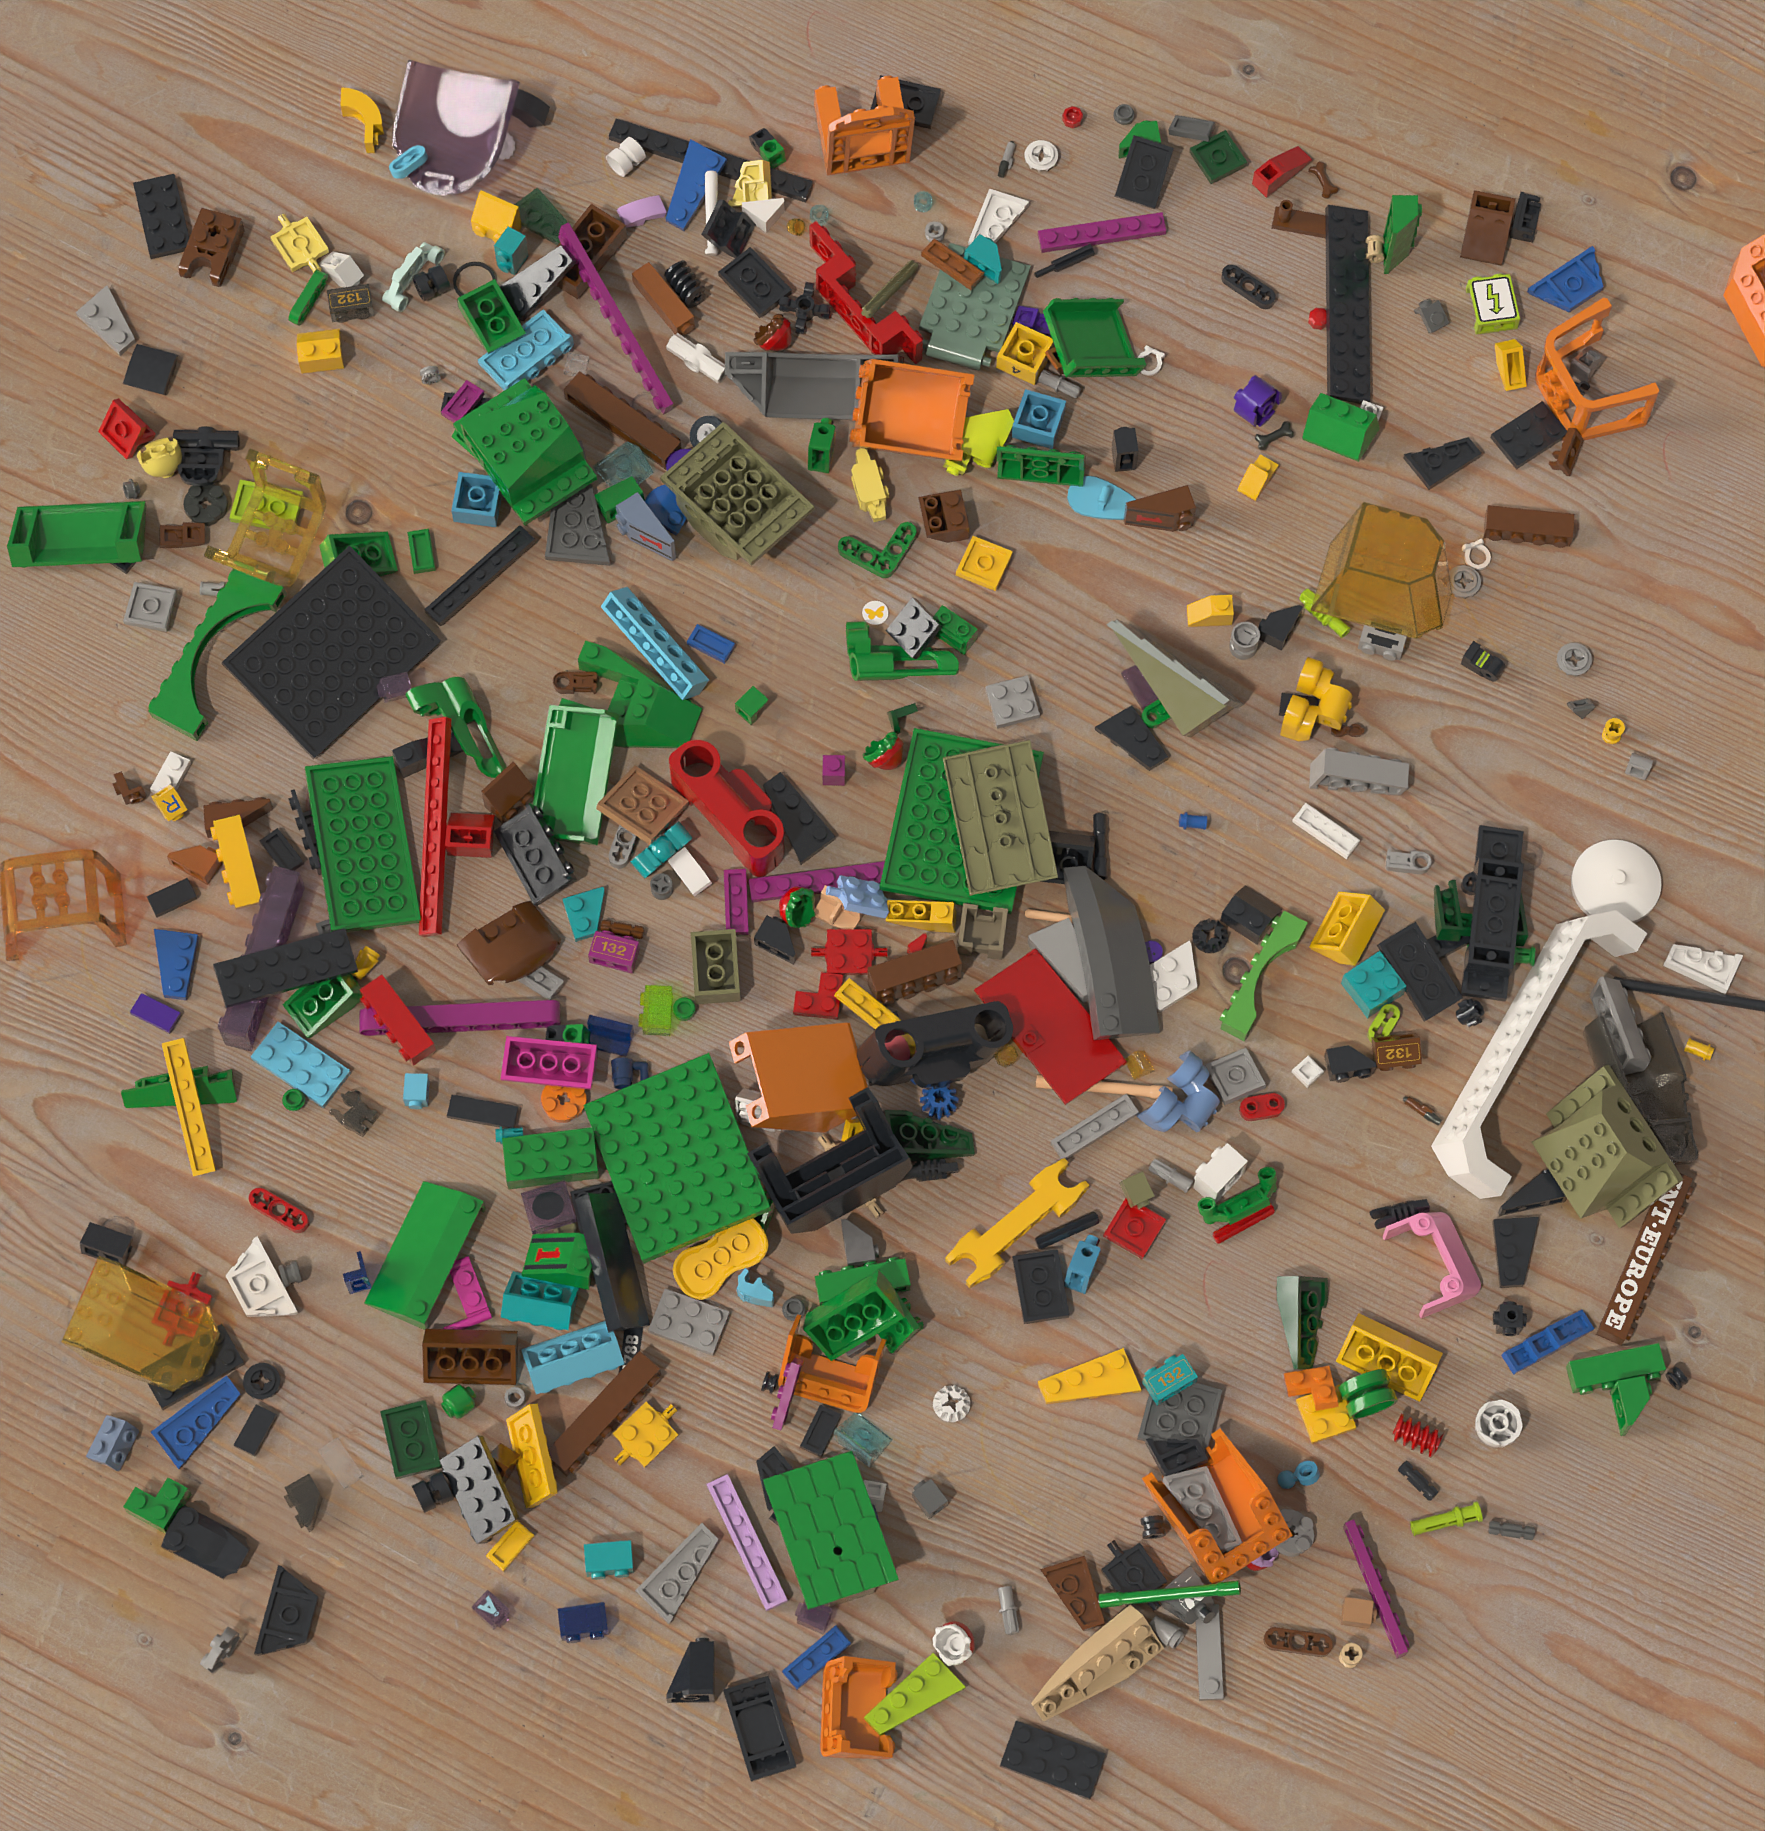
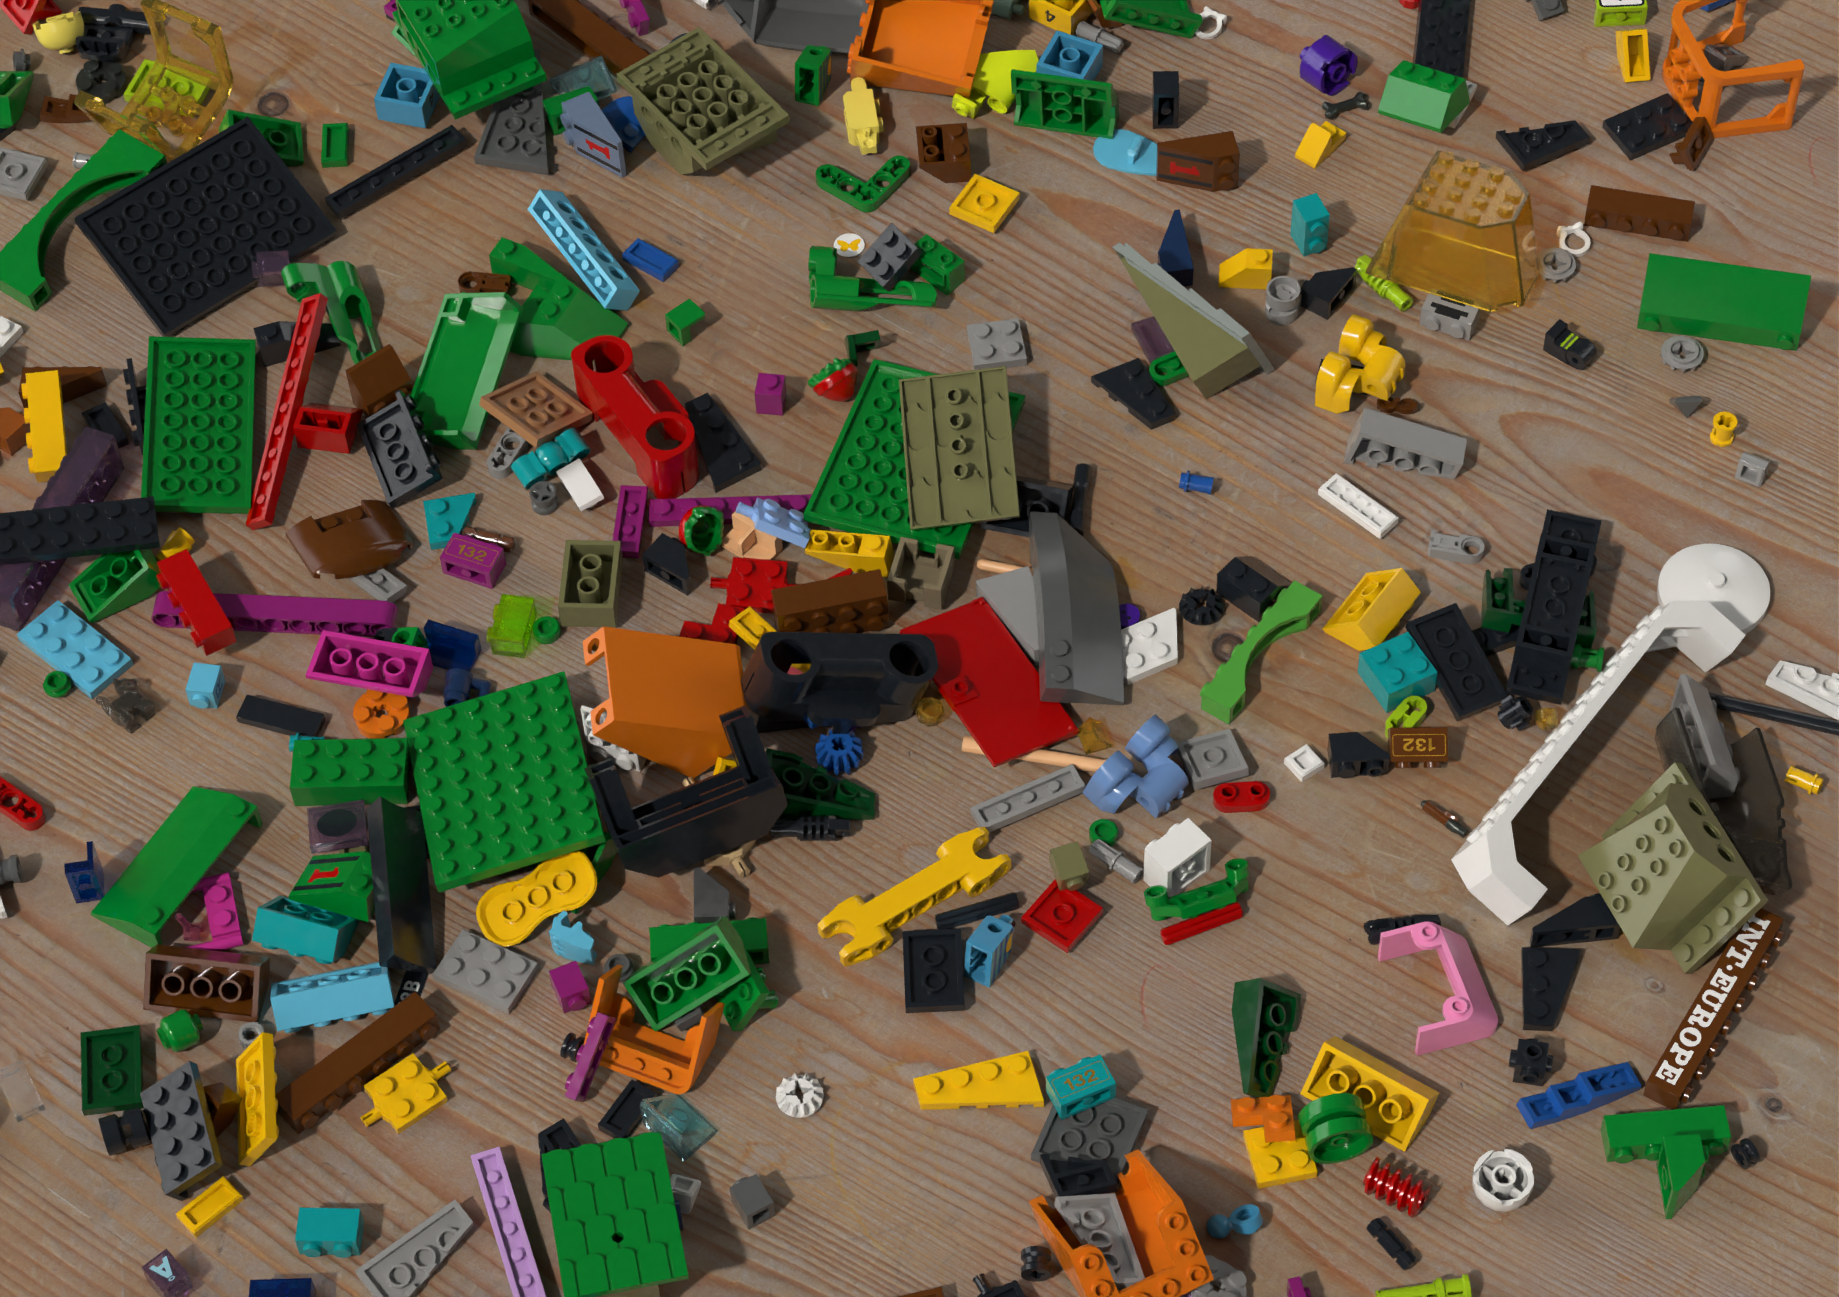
camera: 10 degrees right, 15 degrees down
none -> clear pink hand [175,913,203,942]
none -> magenta brick [549,961,591,1013]
none -> green tile [1089,819,1118,847]
none -> dark blue slope [1157,209,1194,287]
none -> teal brick [1290,193,1330,257]
none -> clear yellow hinge [1534,708,1558,731]
none -> green slope [1637,253,1811,351]

